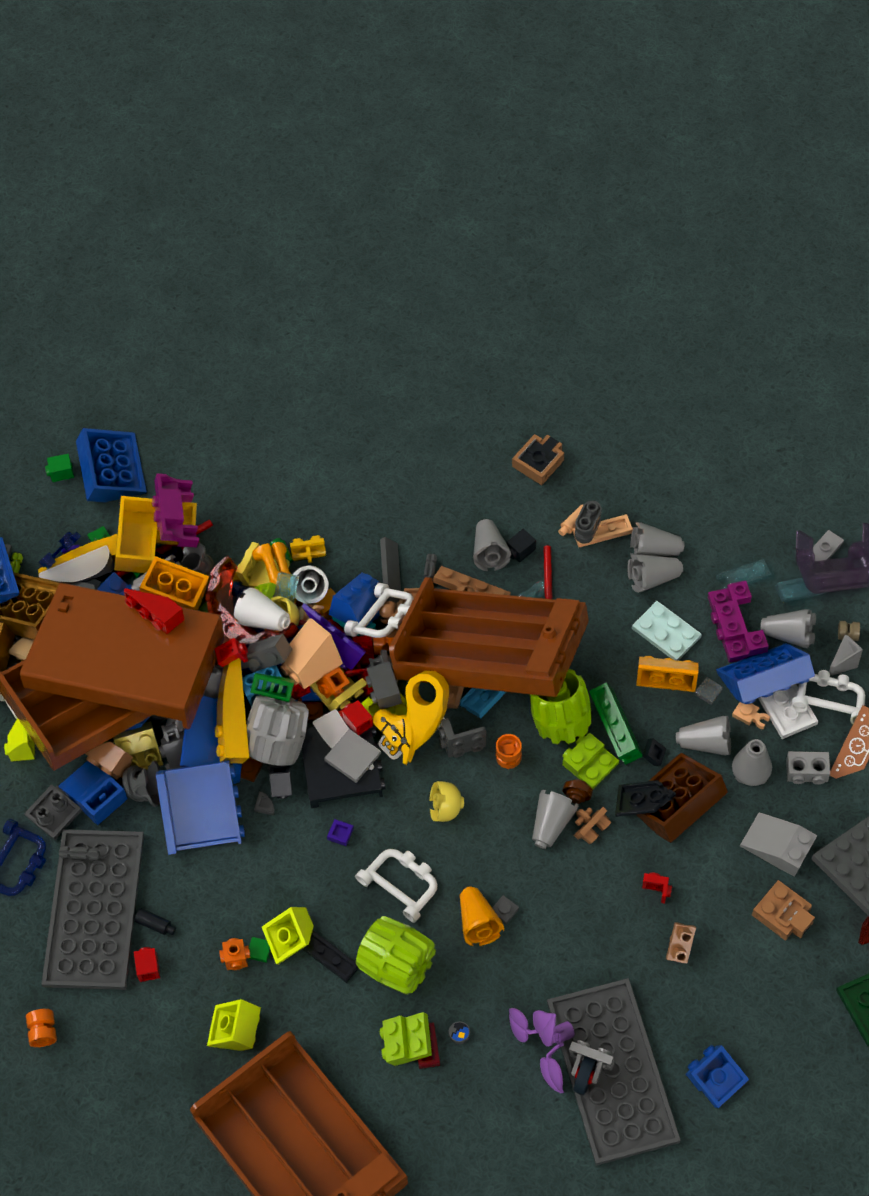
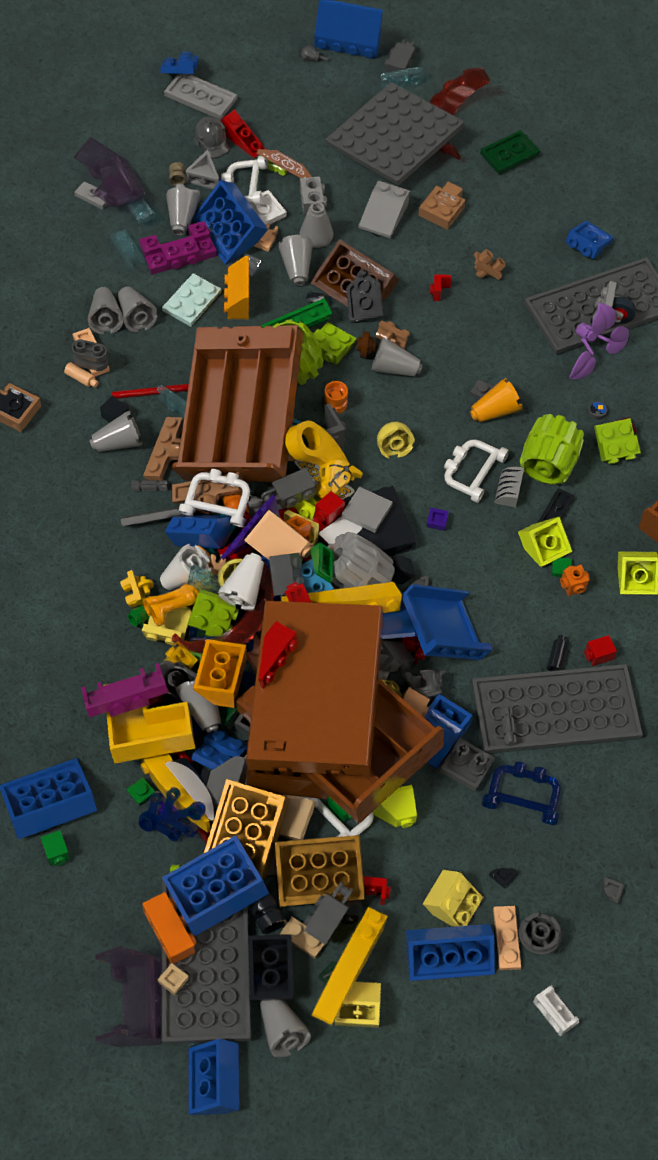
camera: 105 degrees left, 0 degrees up
none -> light grey brick [494,467,524,508]

